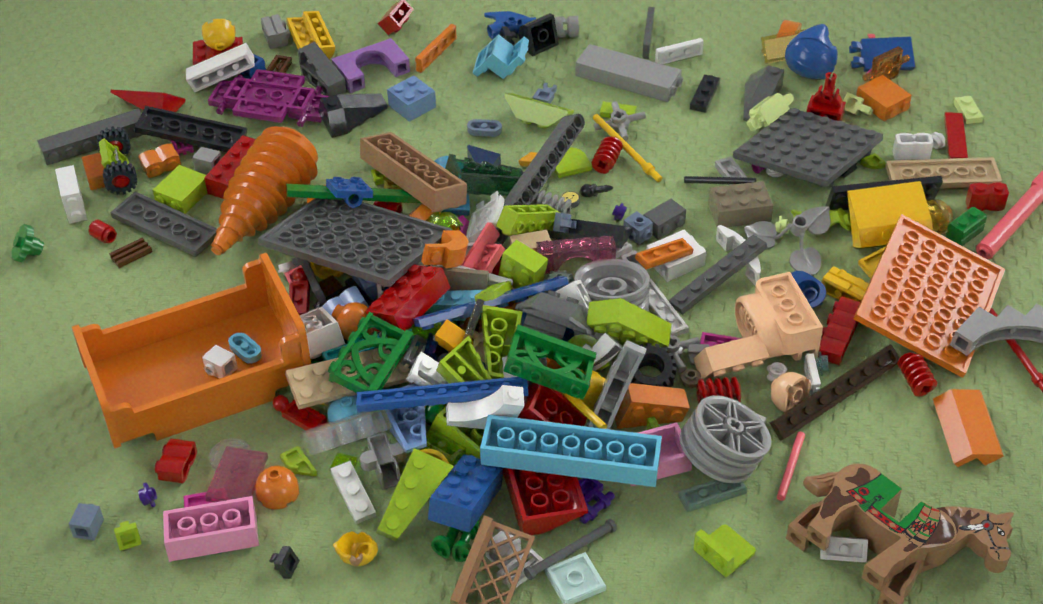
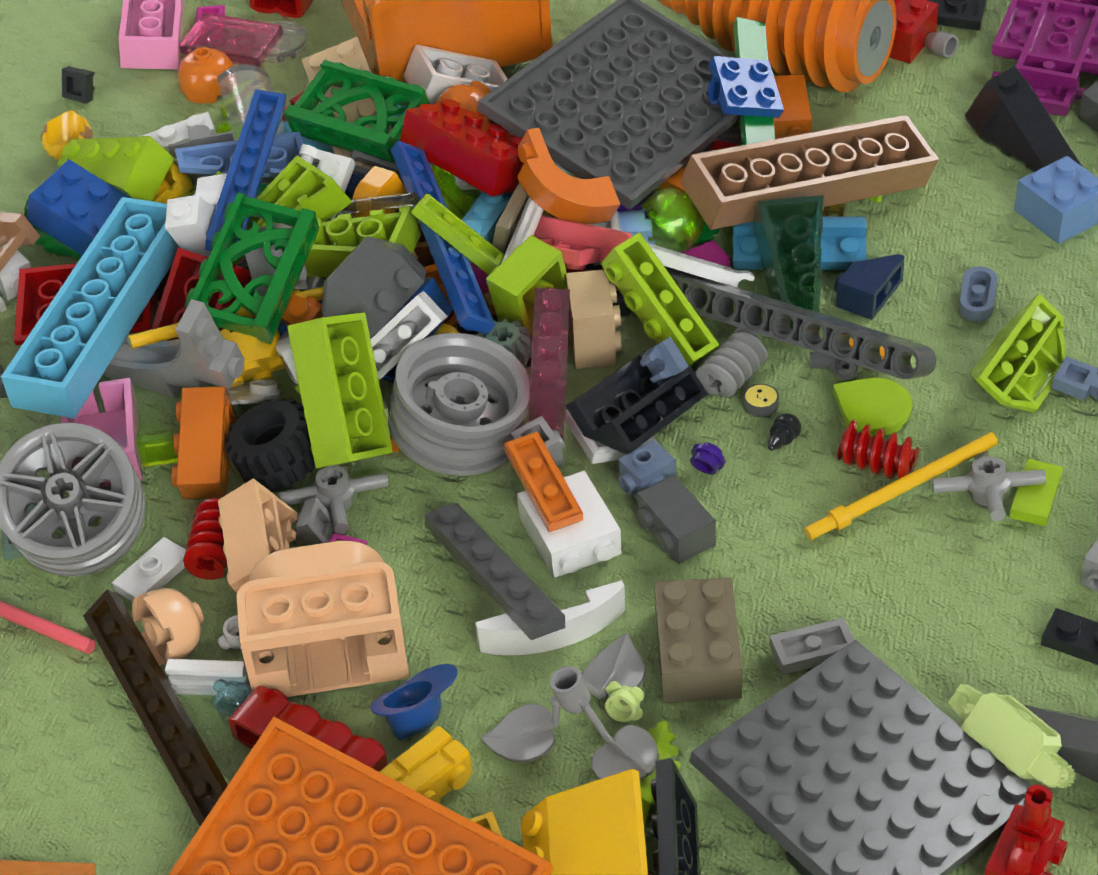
camera: 100 degrees right, 0 degrees up
white tile [649,278,689,337] -> none
black bar [684,176,756,185] -> none
red piece [897,352,938,397] -> none

